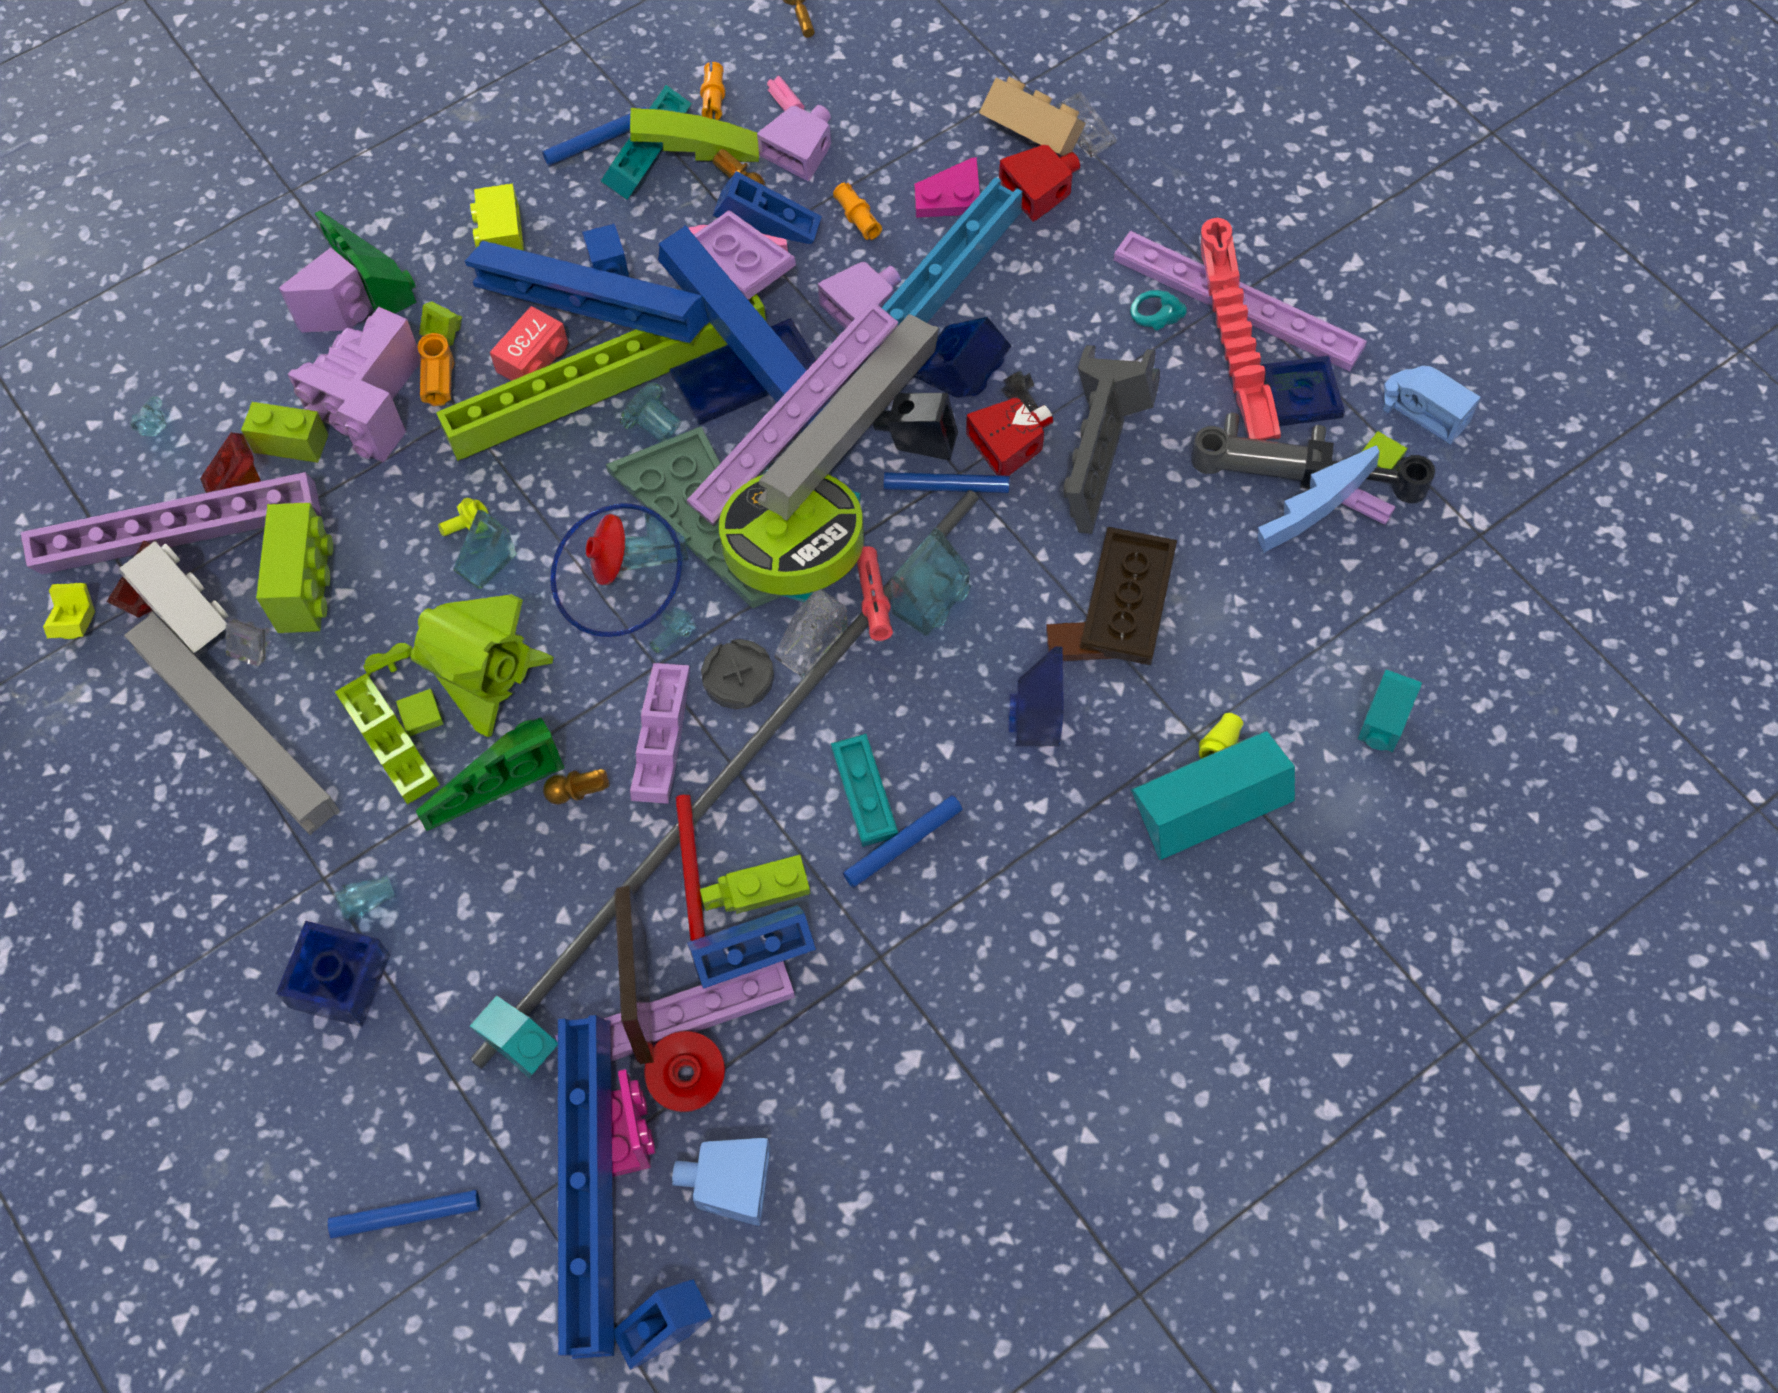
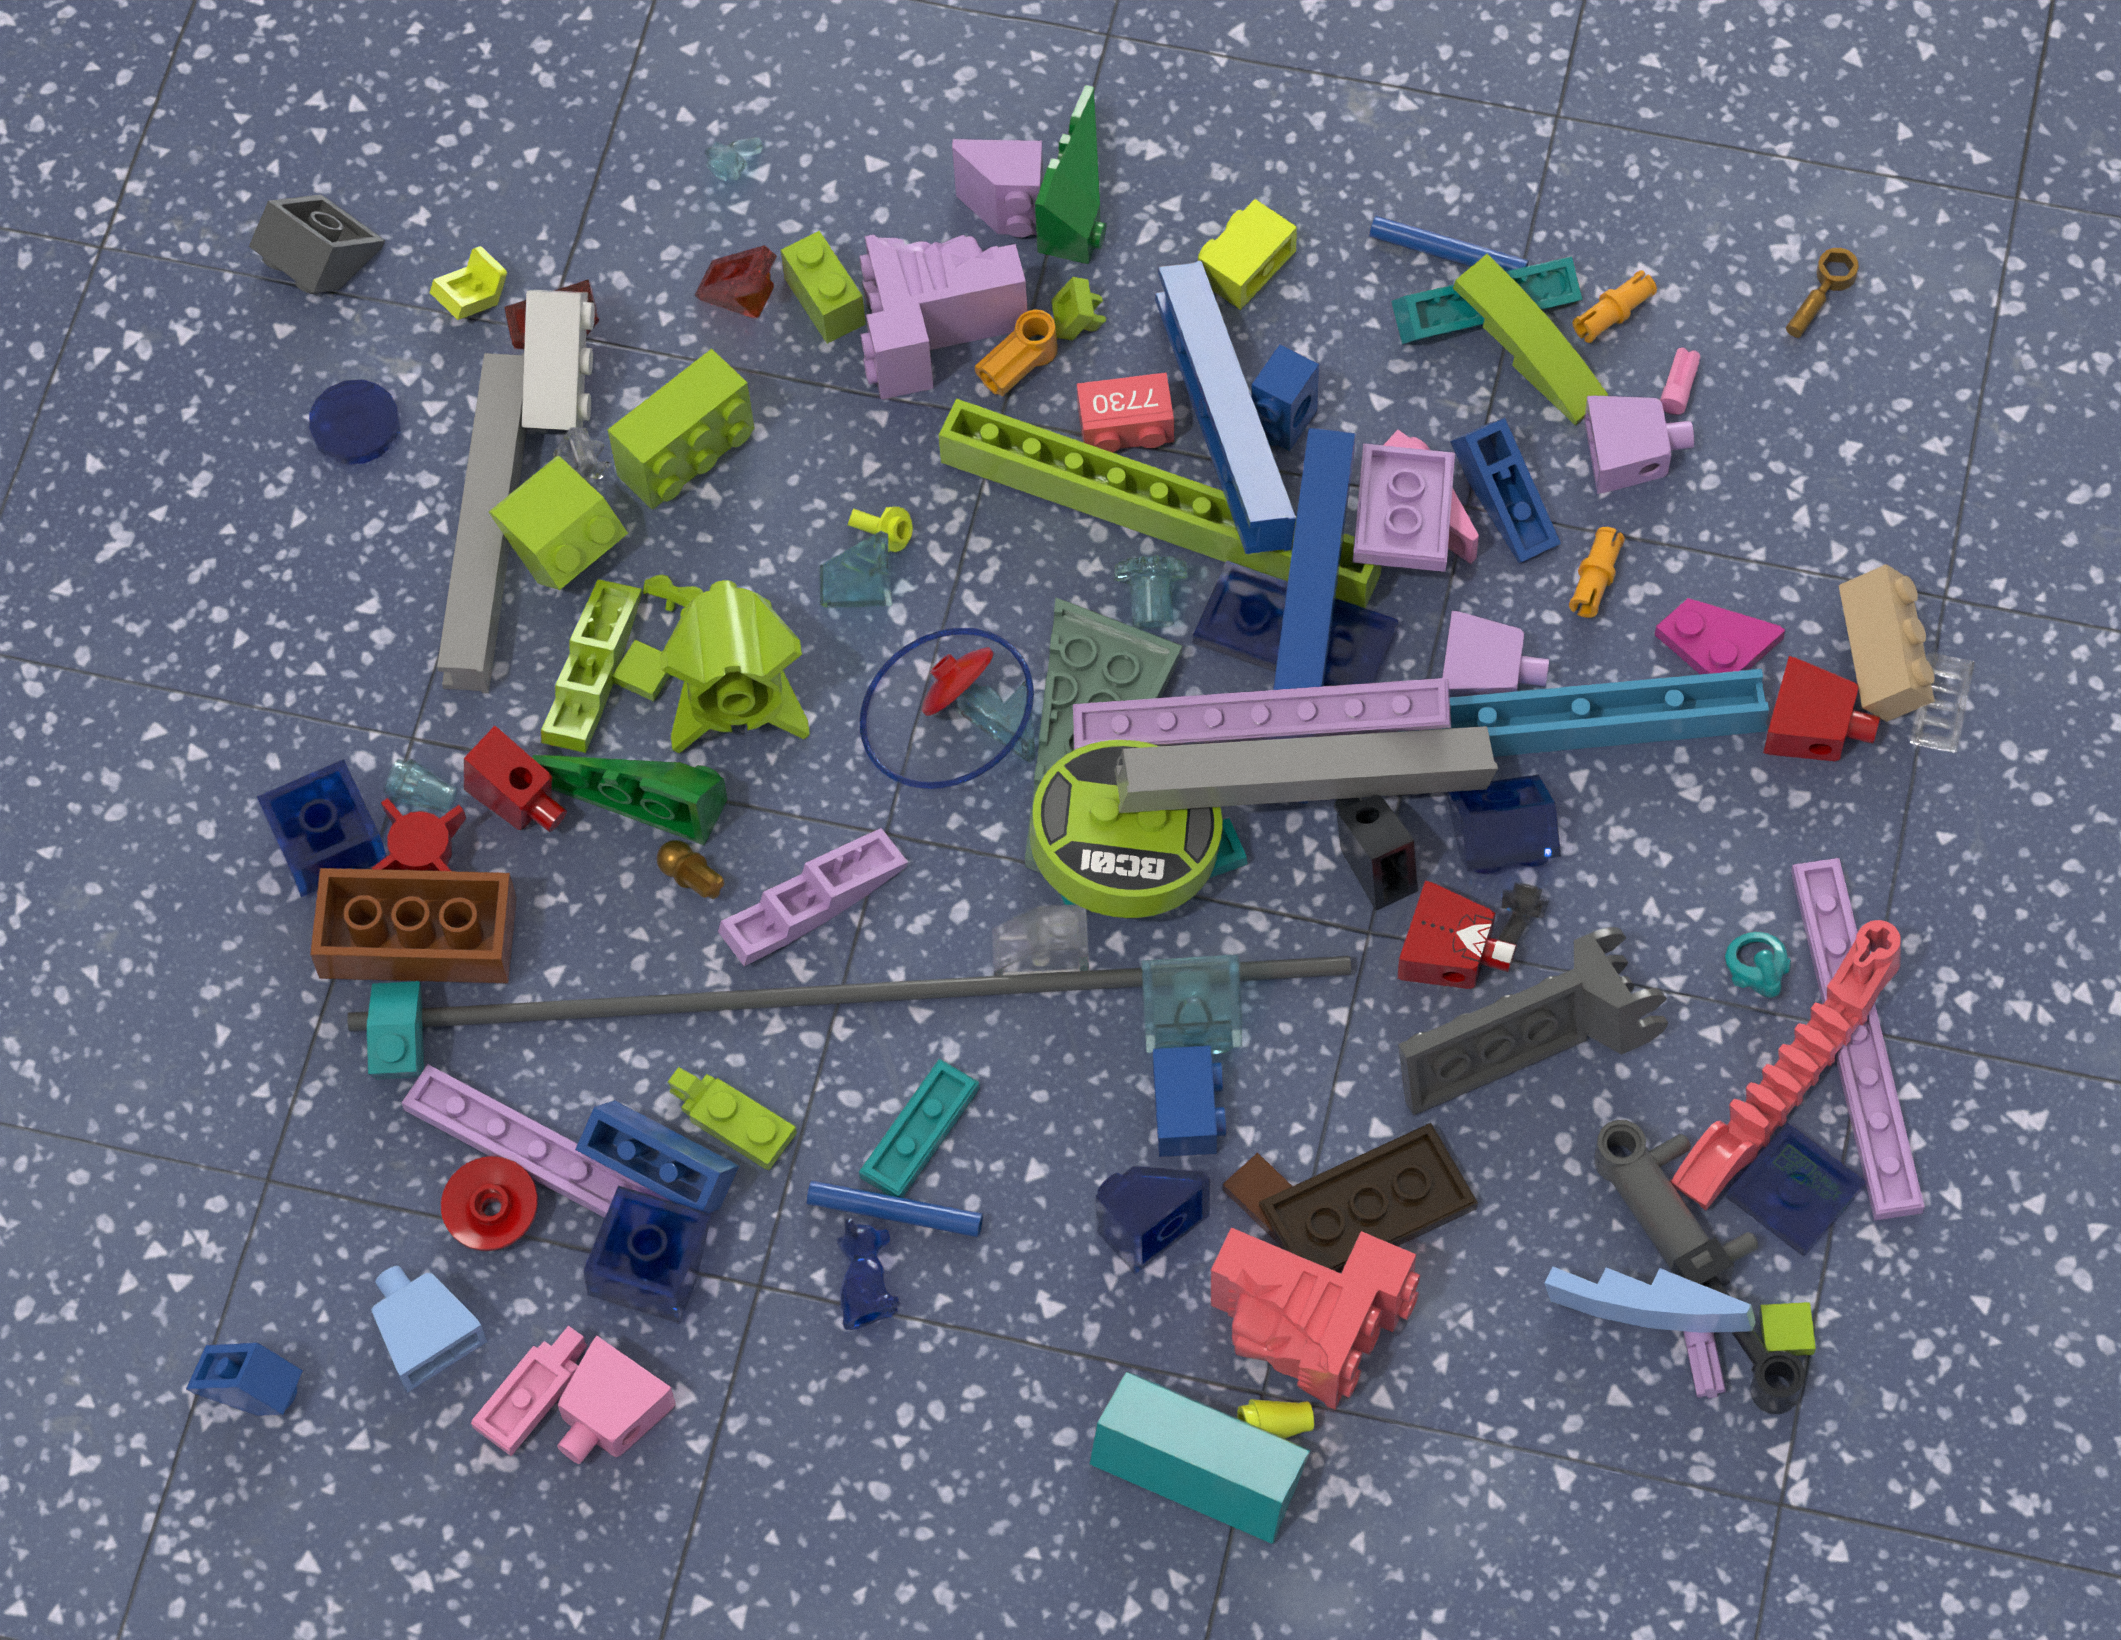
camera: 50 degrees right, 0 degrees up
lavender brick [20,472,322,574] -> none
blue piece [328,1190,480,1239] -> none
blue tile [558,1015,614,1359] -> none
dark pink bracket [611,1069,656,1177] -> none
dark brown tile [614,886,654,1065] -> none
clear light blue plate [650,607,696,653] -> none
red bar [675,795,705,941] -> none
dark grey tile [701,639,774,709] -> none
pearl gold axle [712,149,765,186] -> none
coral pin [857,546,893,641] -> none
blue piece [884,472,1010,493] -> none
teal slope [1358,669,1422,752] -> none
light blue piece [1383,366,1481,445] -> none
none -> clear blue tile [309,379,400,464]
none -> dark orange brick [310,868,517,983]
none -> red piece [372,798,466,871]
none -> red torso [464,725,567,832]
none -> bright pink hinge [471,1326,587,1456]
none -> lime slope [488,456,628,590]
none -> bright pink torso [557,1336,676,1464]
none -> clear blue slope [583,1185,711,1324]
none -> clear blue animal [837,1218,900,1330]
none -> blue brick [1153,1046,1226,1157]
none -> coral brick [1211,1228,1421,1410]

